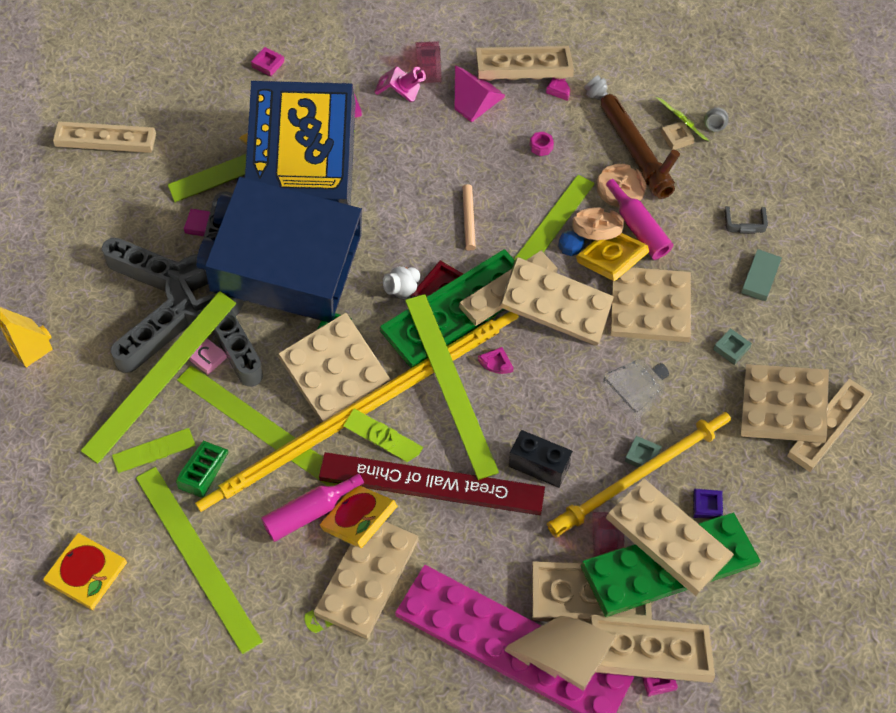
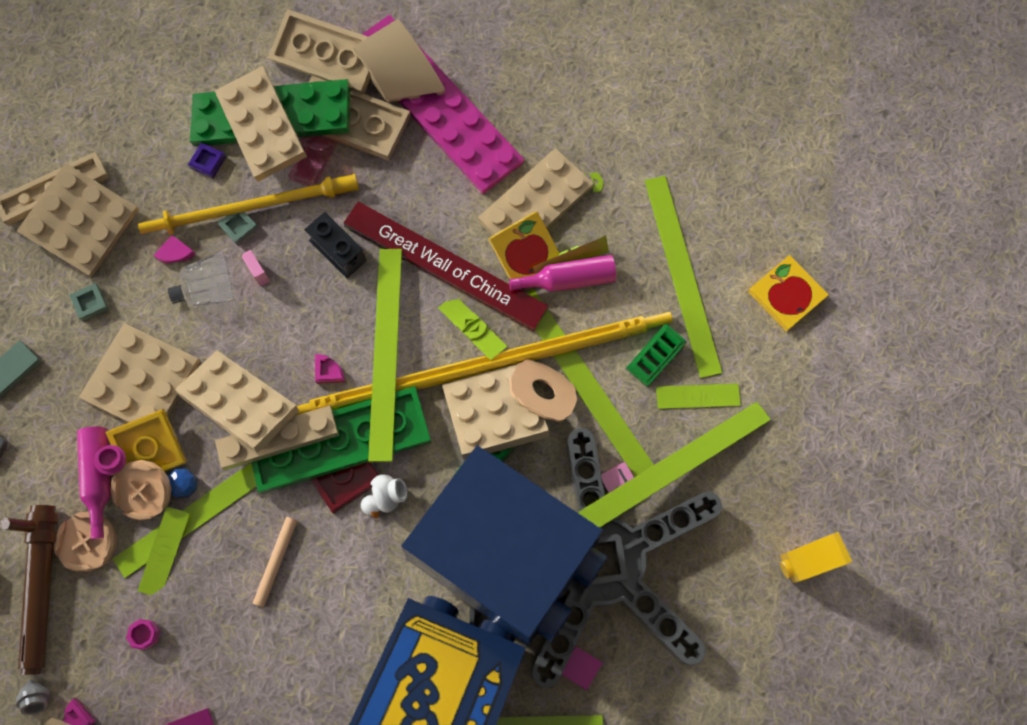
camera: 160 degrees left, 15 degrees up
none -> dark pink plate [94,445,126,475]
none -> lime piece [137,507,190,595]
none -> dark pink tile [153,235,195,264]
none -> bright pink tile [242,250,270,286]
none -> light nougat piece [509,359,577,422]
none -> piece [533,236,609,274]

